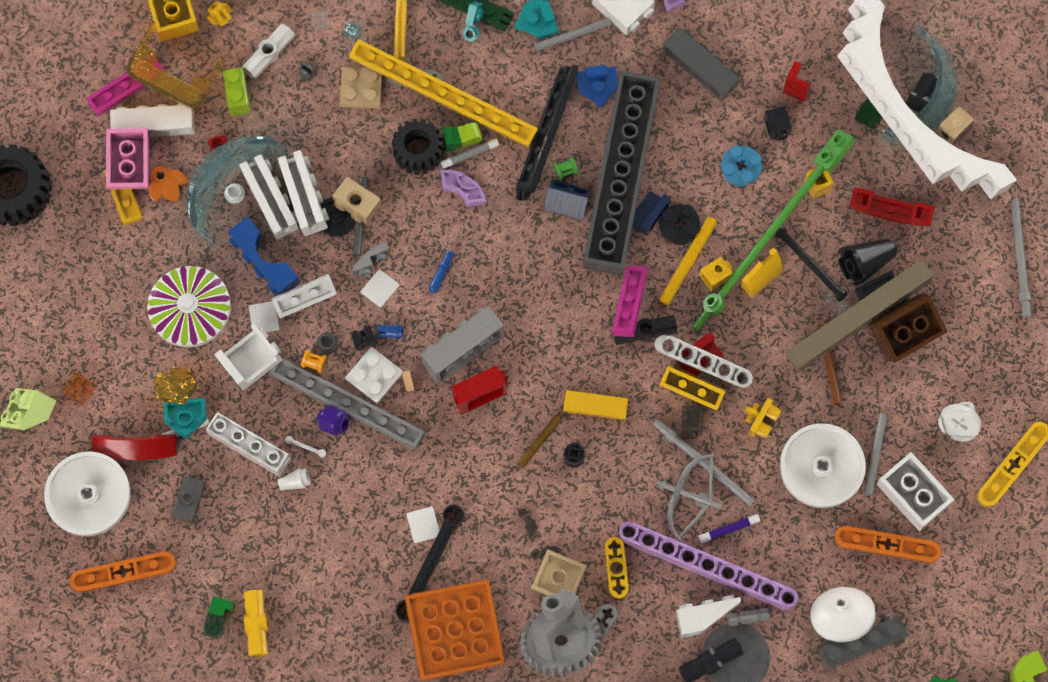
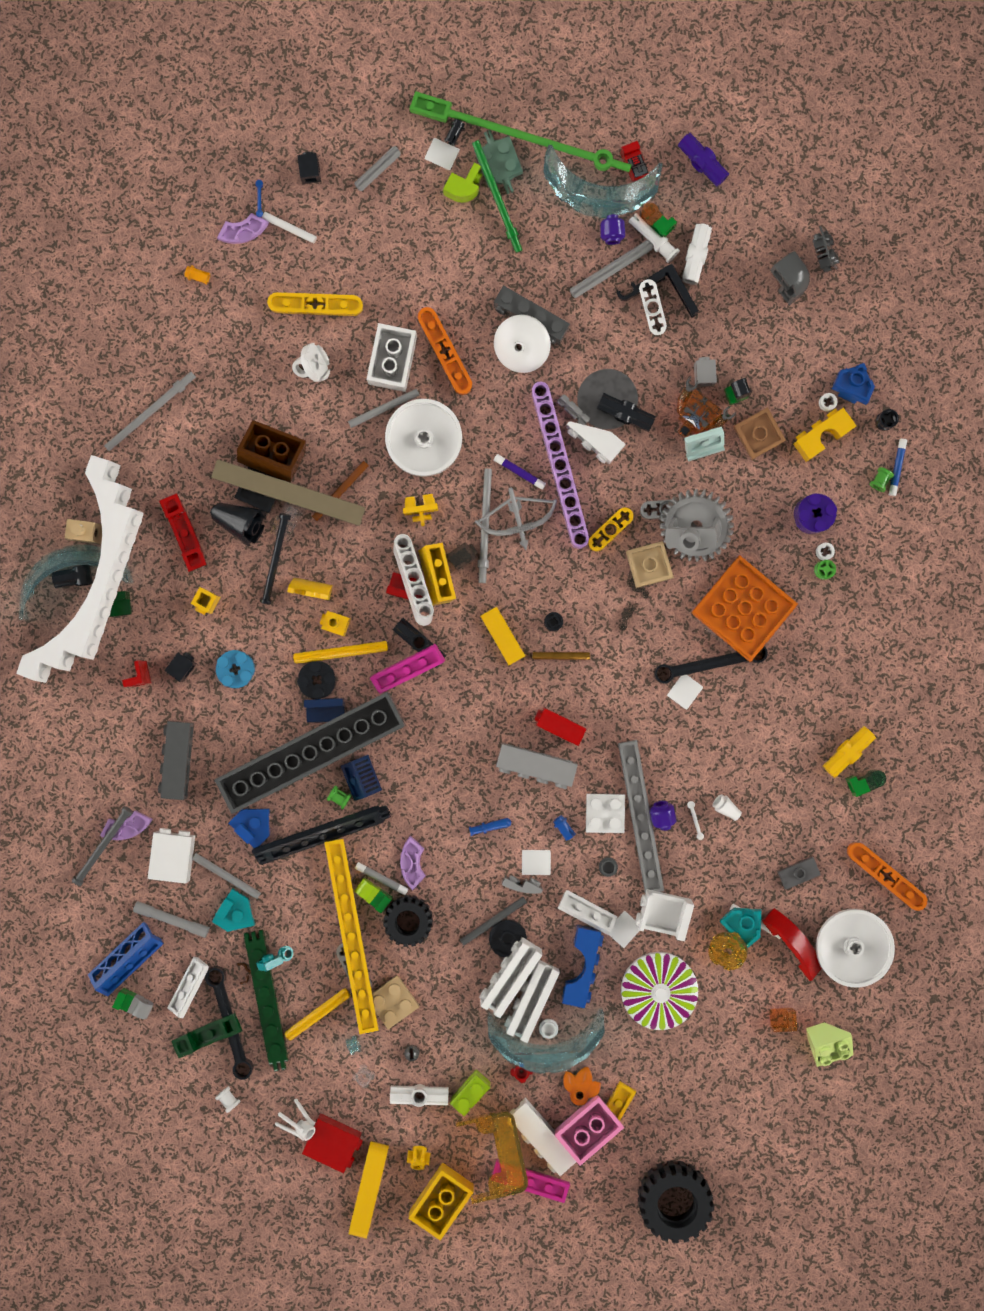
camera: 130 degrees left, 15 degrees up
white brick [206,412,291,477] -> none
light orange bush [301,350,327,373] -> none
tan brick [333,177,381,224] -> none
black wheel [350,325,376,351] -> none
light nougat tile [402,370,414,392] -> none
bright green bar [692,129,856,331] -> none

